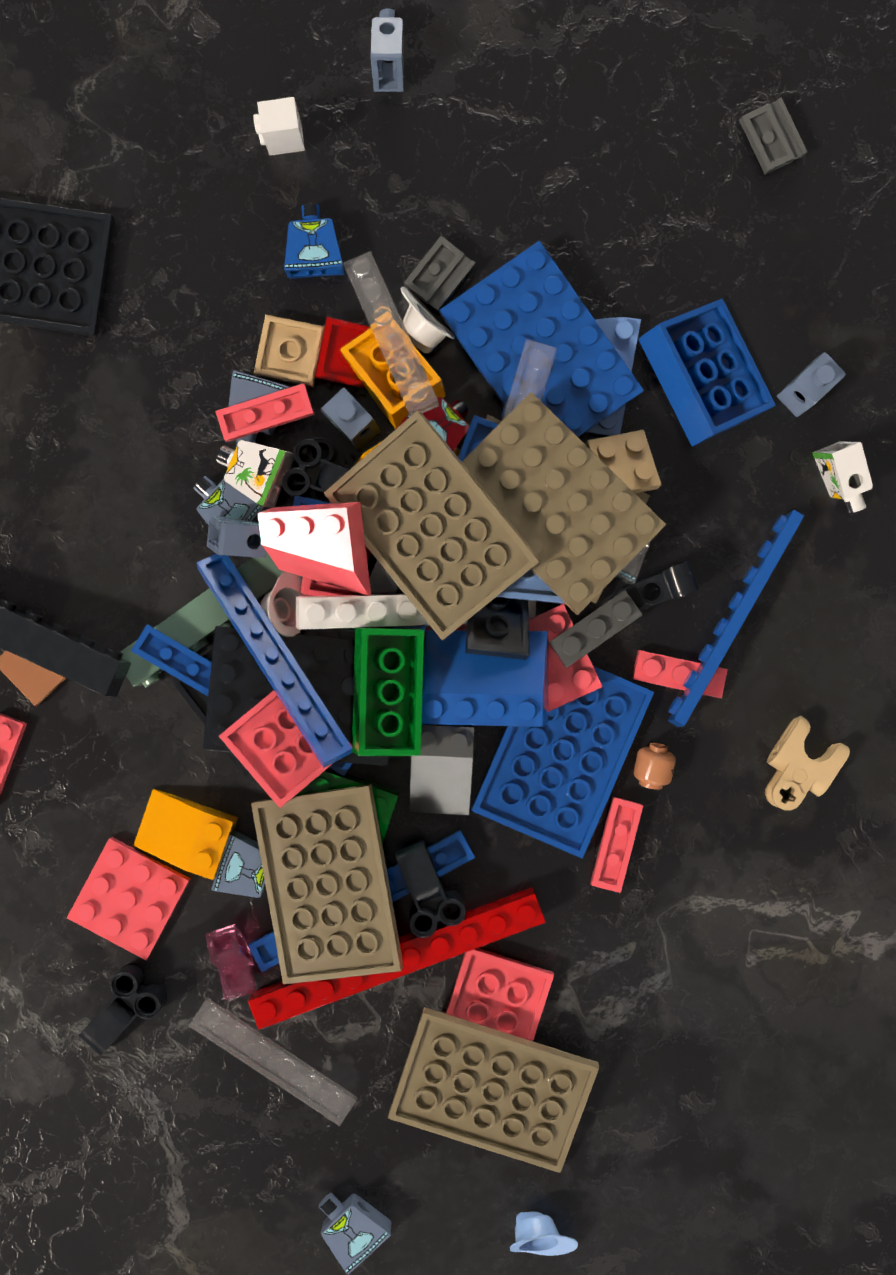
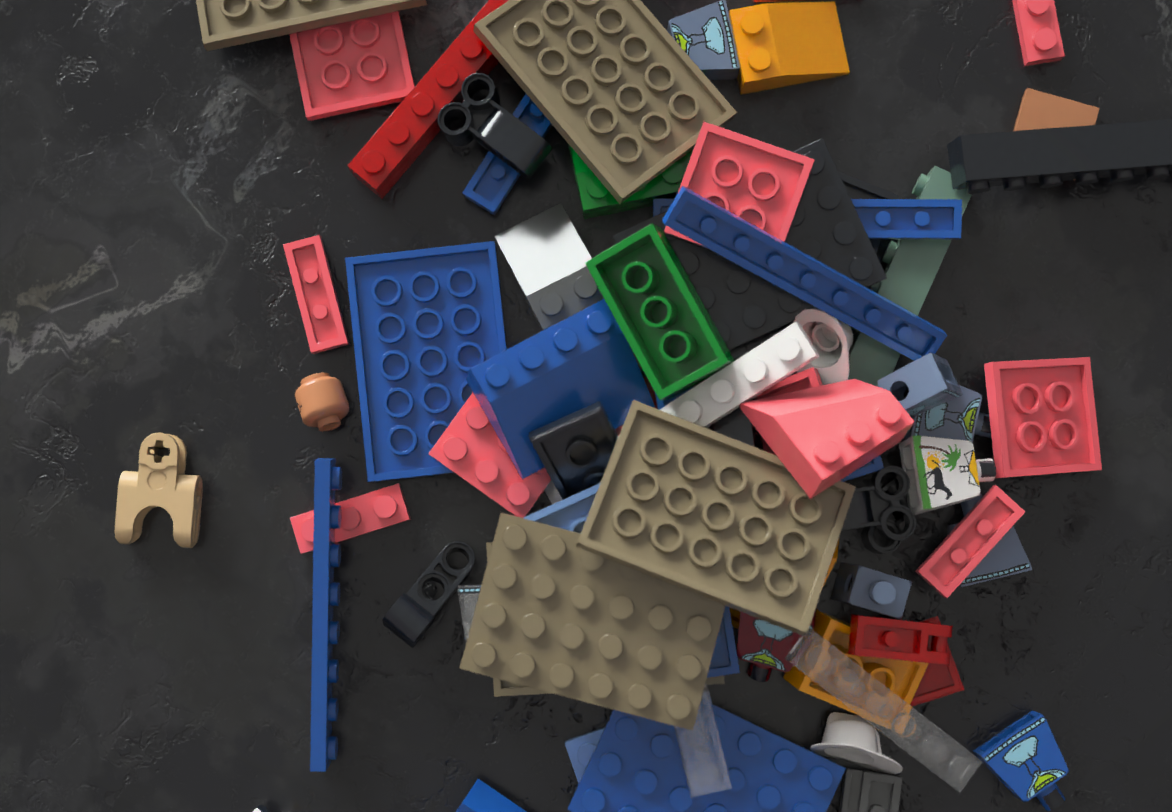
camera: 155 degrees right, 5 degrees down
tan plate [253,314,325,388] -> none
dark grey plate [548,590,643,668] -> none
tan plate [585,430,661,493] -> none
none -> red plate [848,615,953,665]
none -> coral plate [984,357,1102,478]

